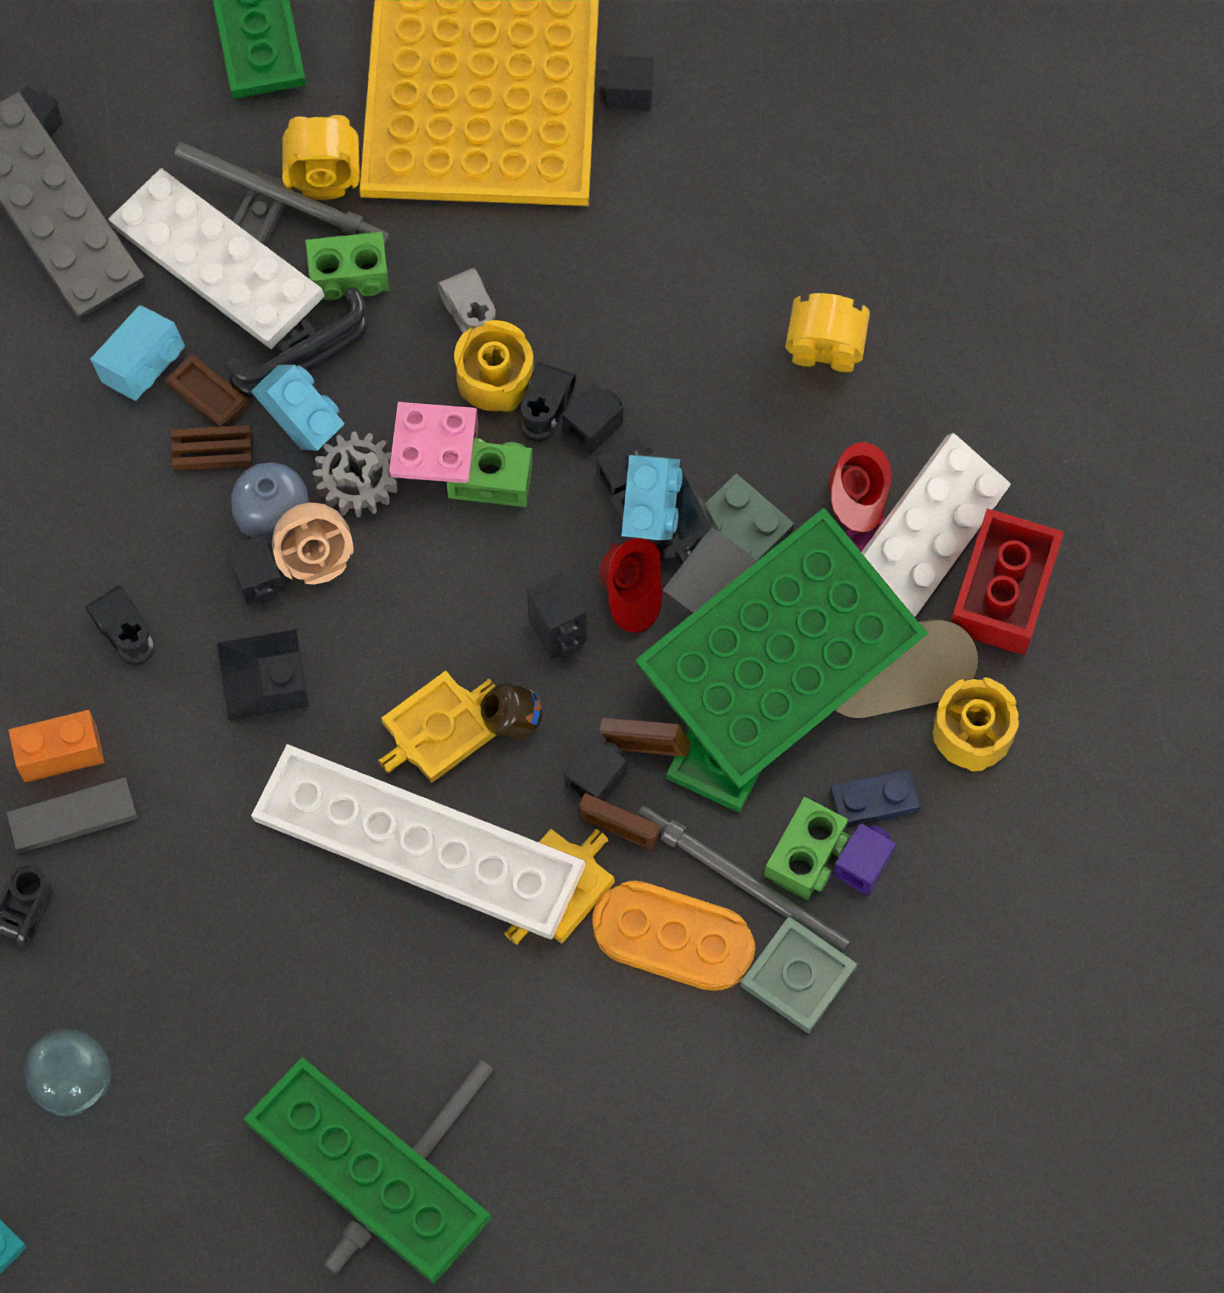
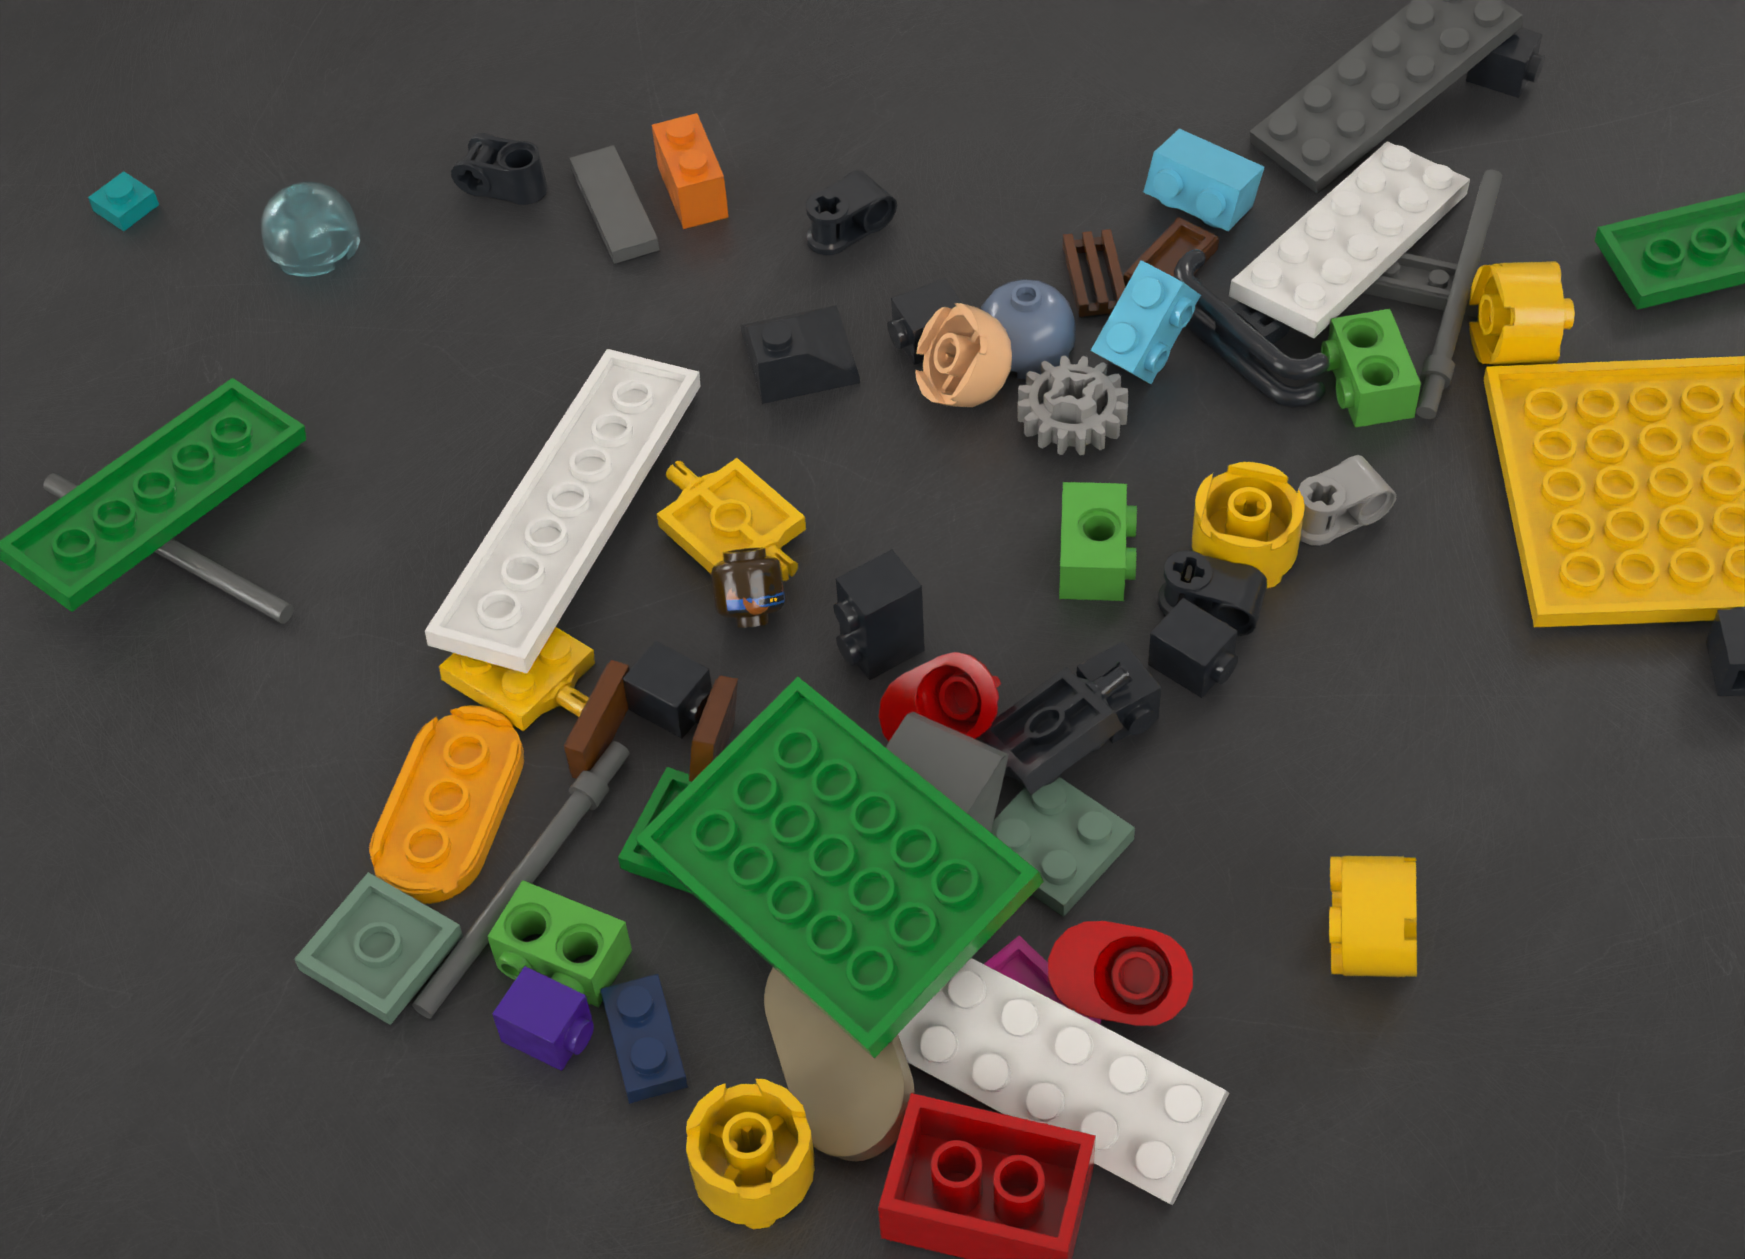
camera: 90 degrees right, 15 degrees down
bright pink bracket [389,402,479,483] -> none
medium azure brick [622,455,682,540] -> none

